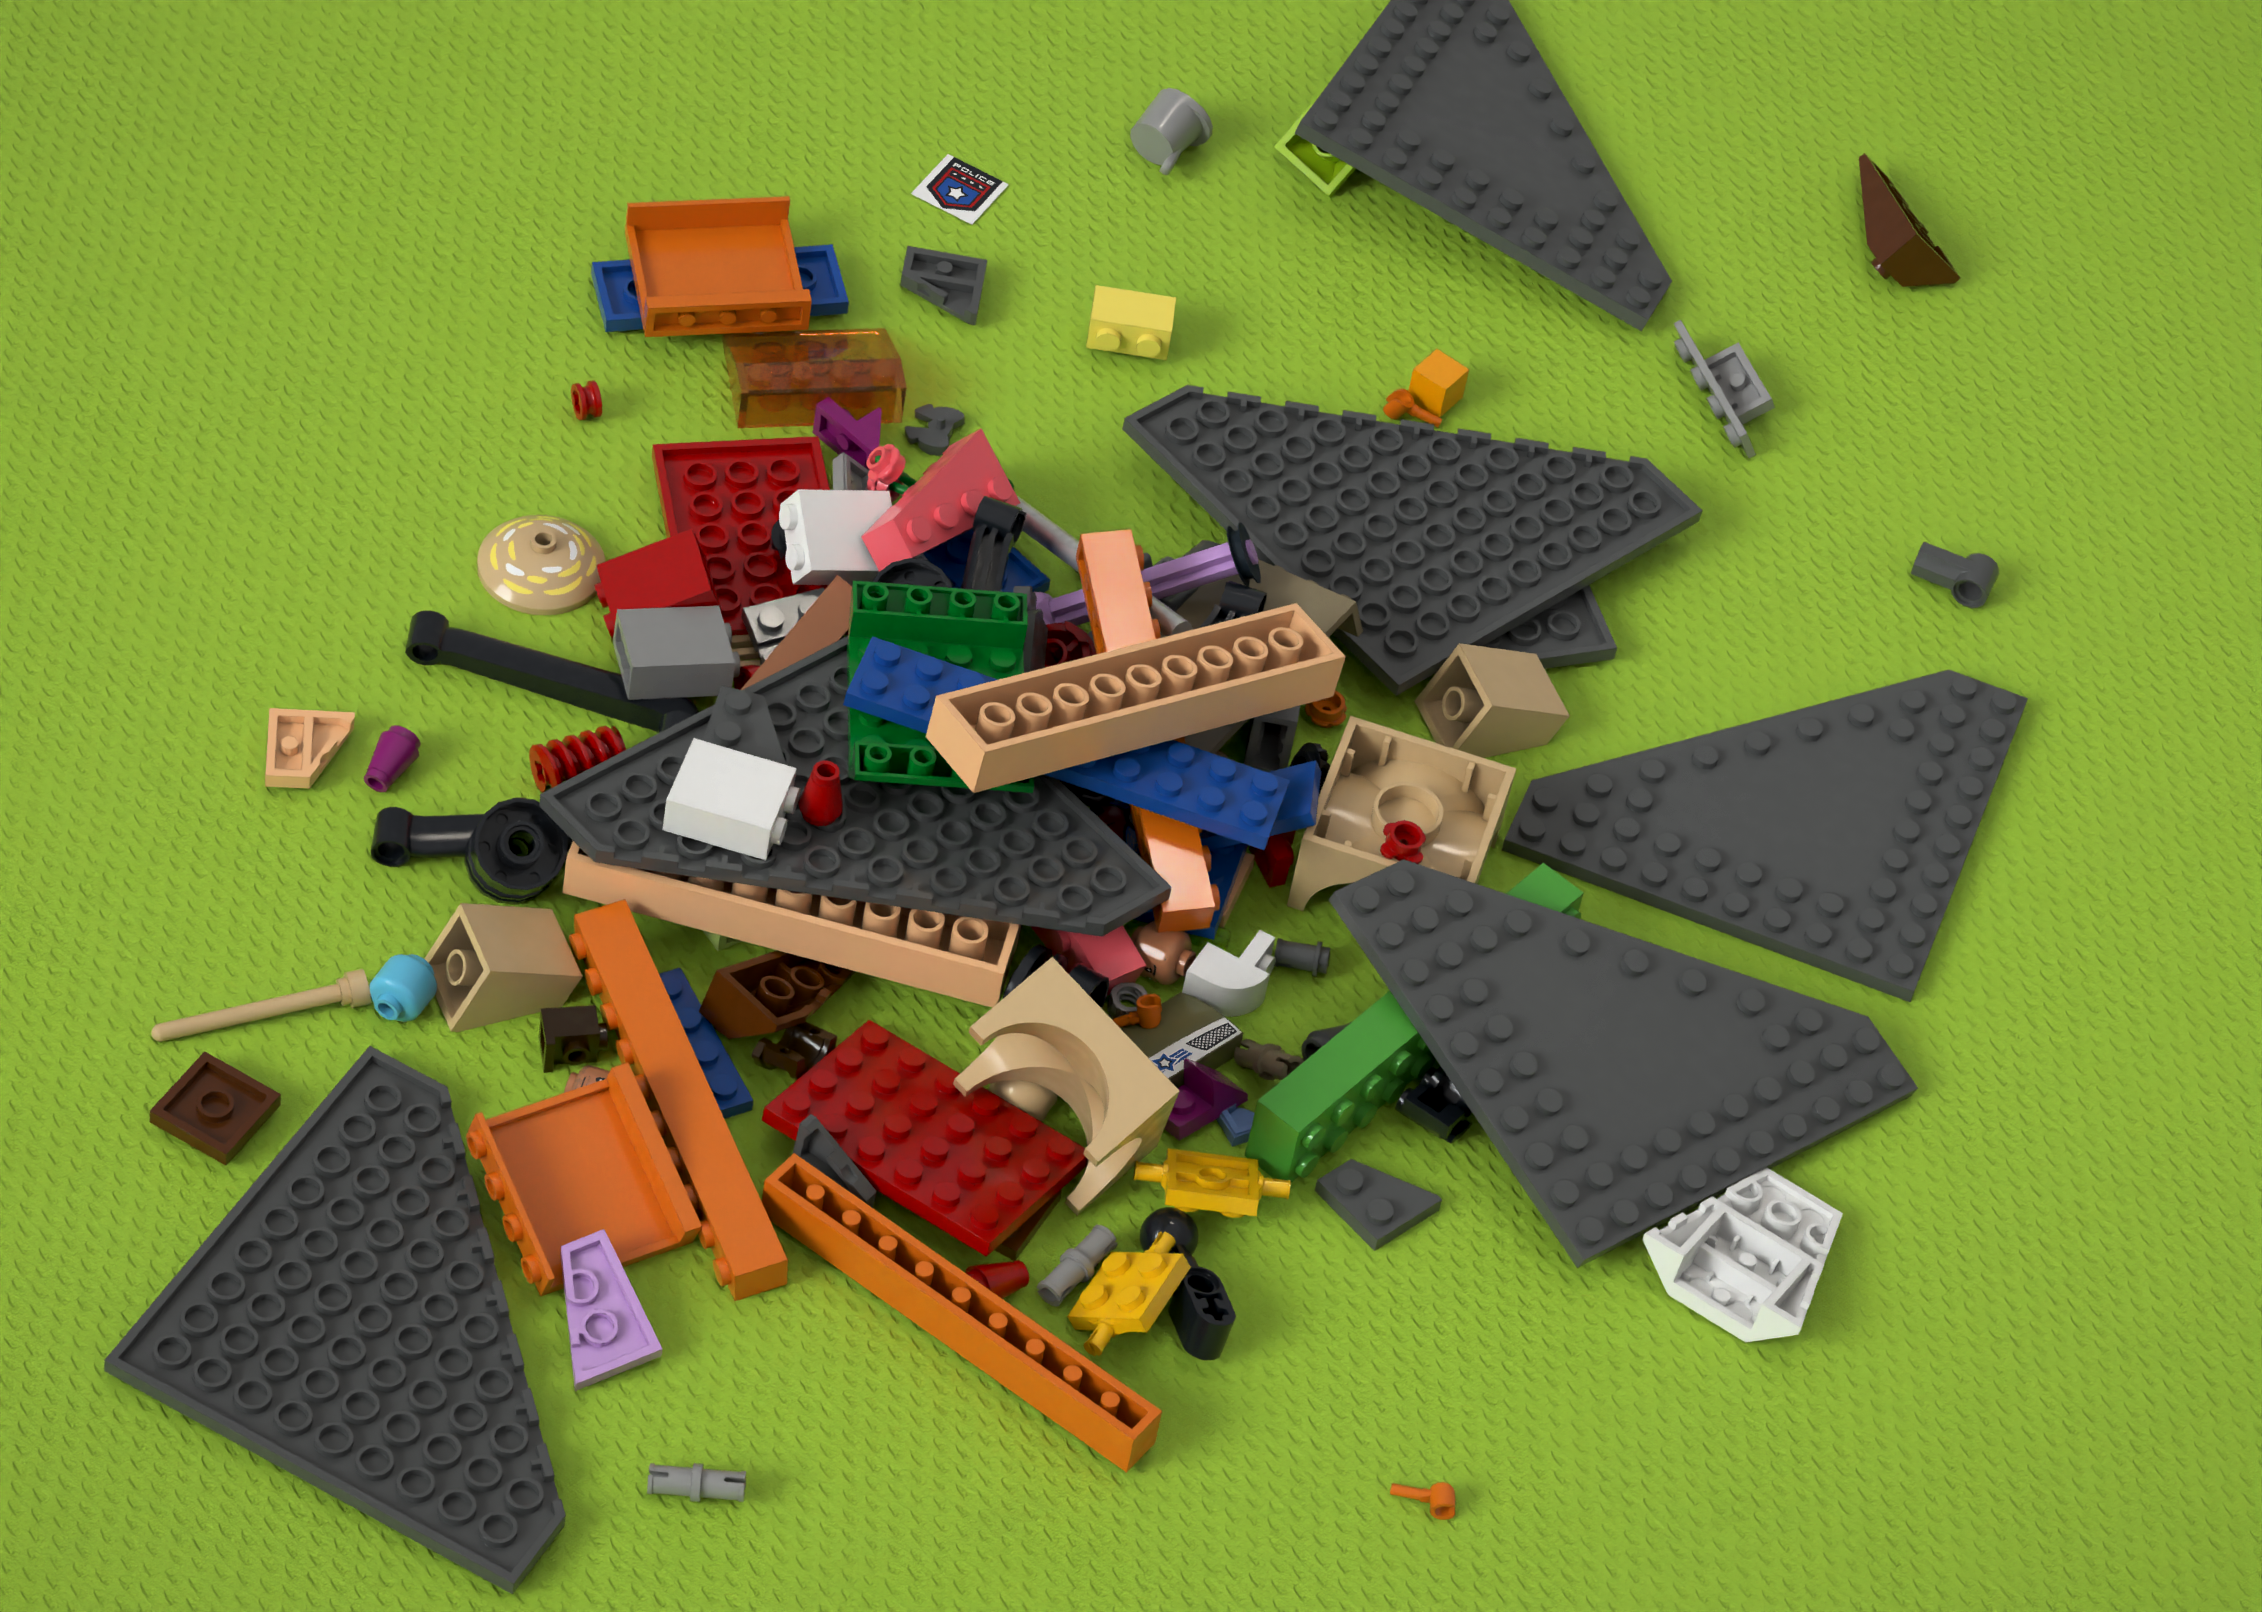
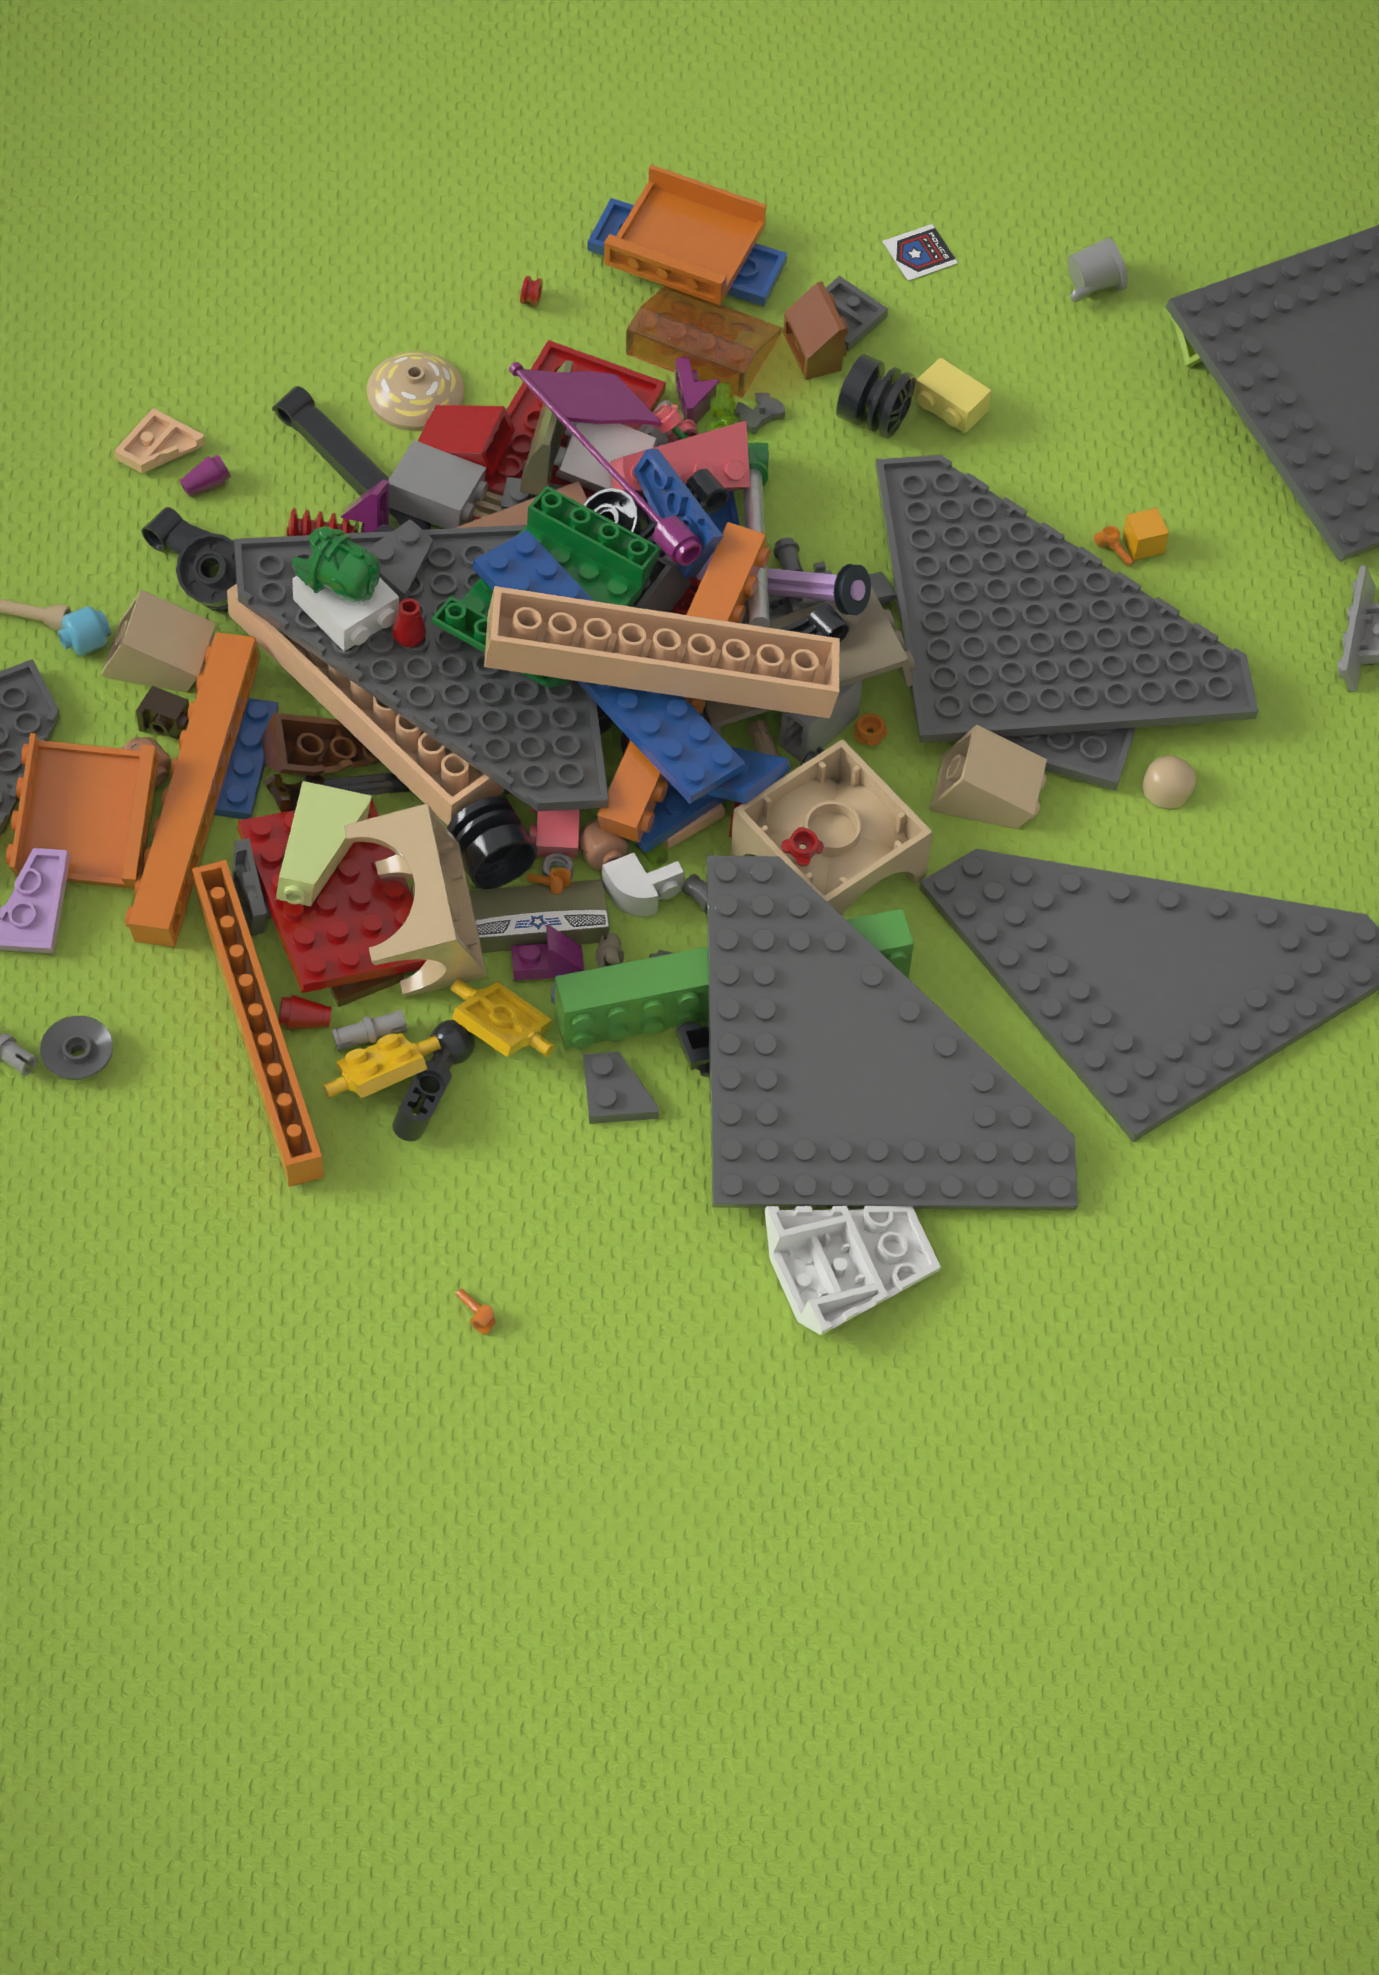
camera: 40 degrees right, 10 degrees up
none -> dark grey dish [40,1016,113,1080]
none -> yellowish green slope [276,781,372,906]
none -> green helmet [292,526,380,603]
none -> black axle [323,773,411,795]
none -> magenta slope [341,480,389,533]
none -> magenta flag [509,362,702,566]
none -> olive slope [520,360,573,495]
none -> blue wing [633,449,724,579]
none -> clear neon green plate [707,382,736,432]
none -> dark orange slope [783,281,848,380]
none -> black wheel [836,354,916,439]
none -> tan hair [1142,755,1197,809]

